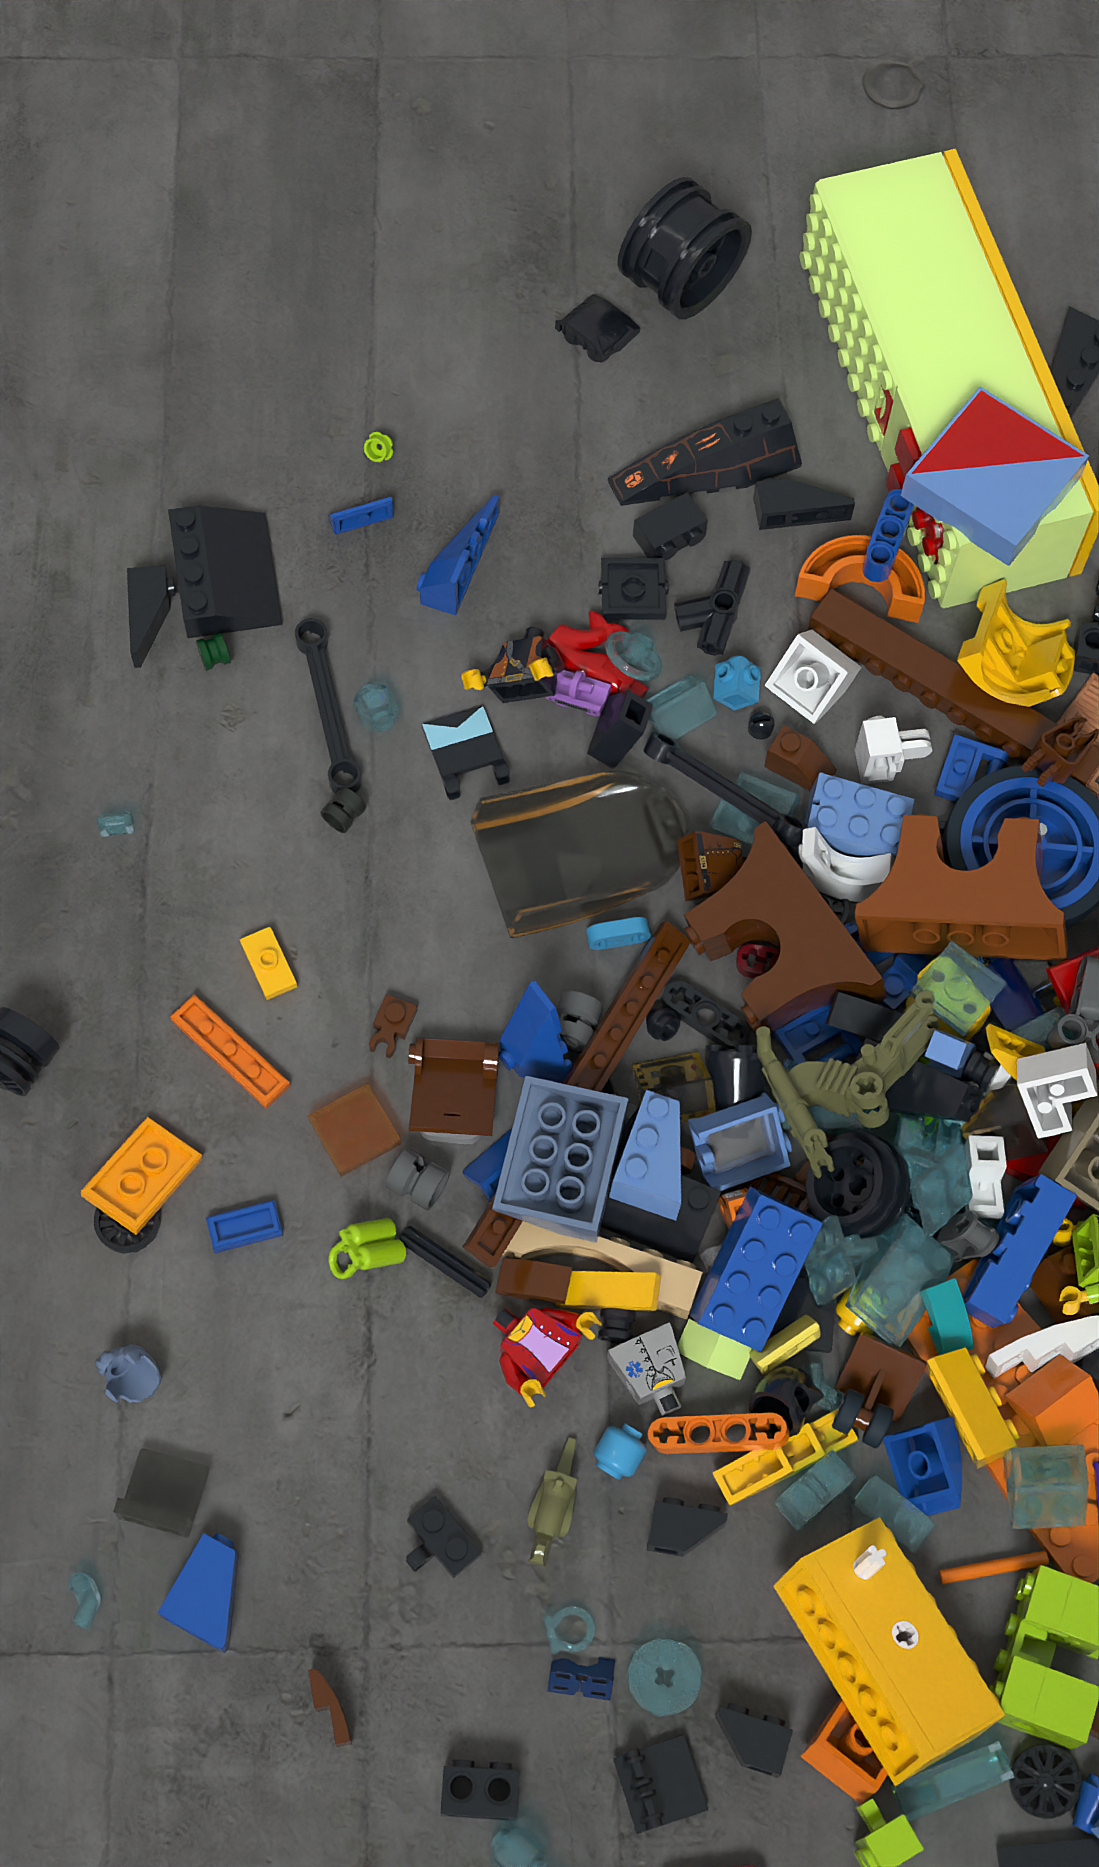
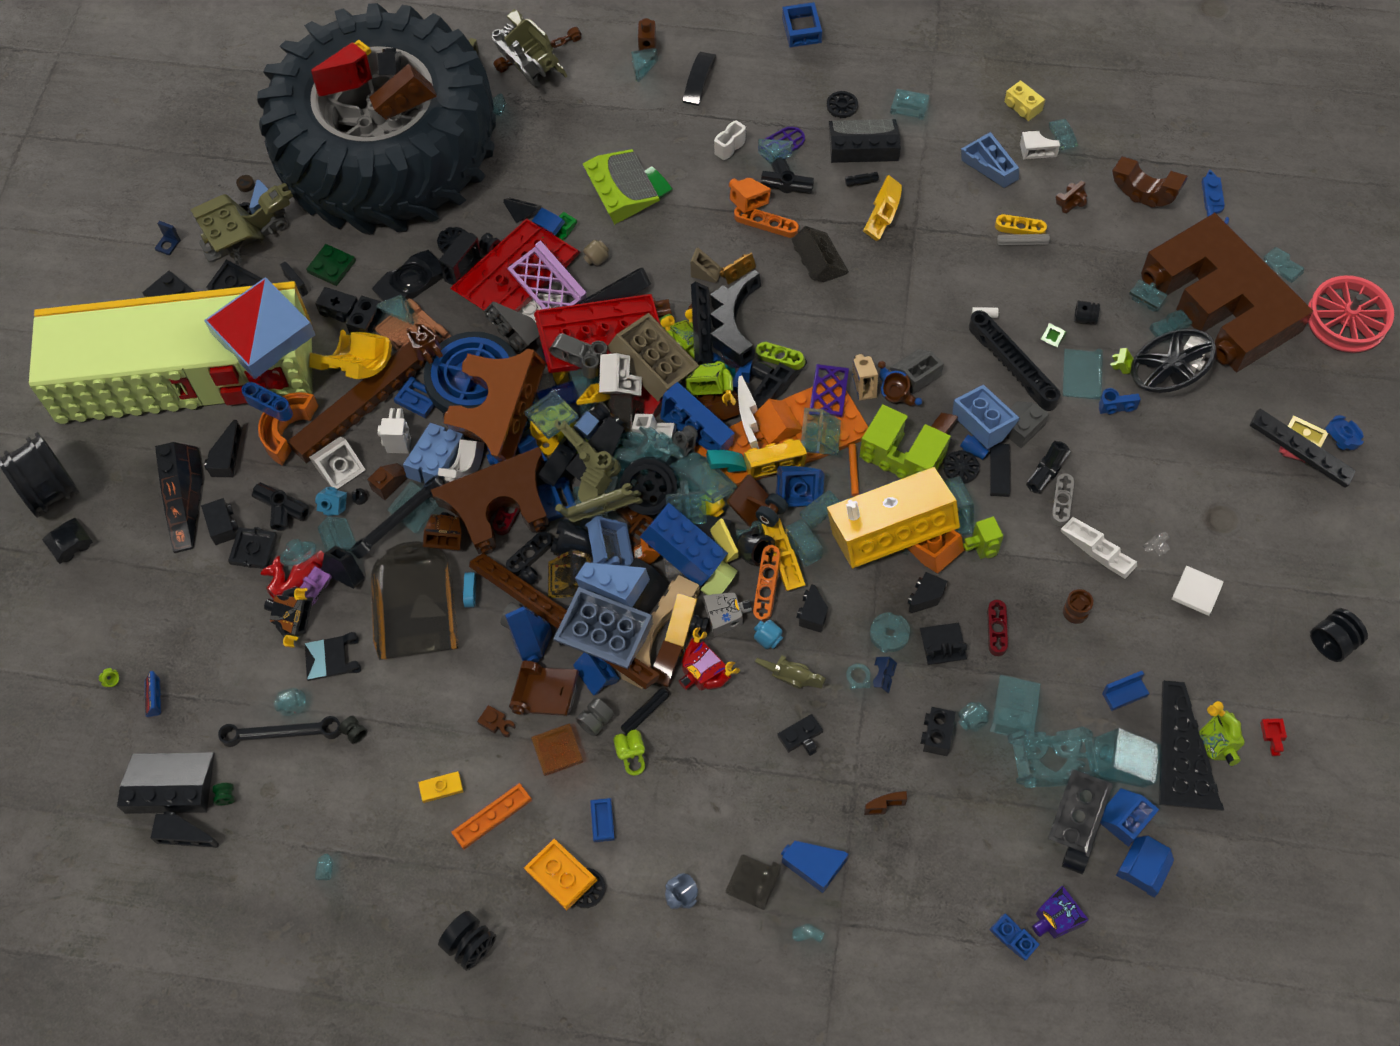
camera: 75 degrees left, 5 degrees down
blue wedge [416,495,500,616] -> none

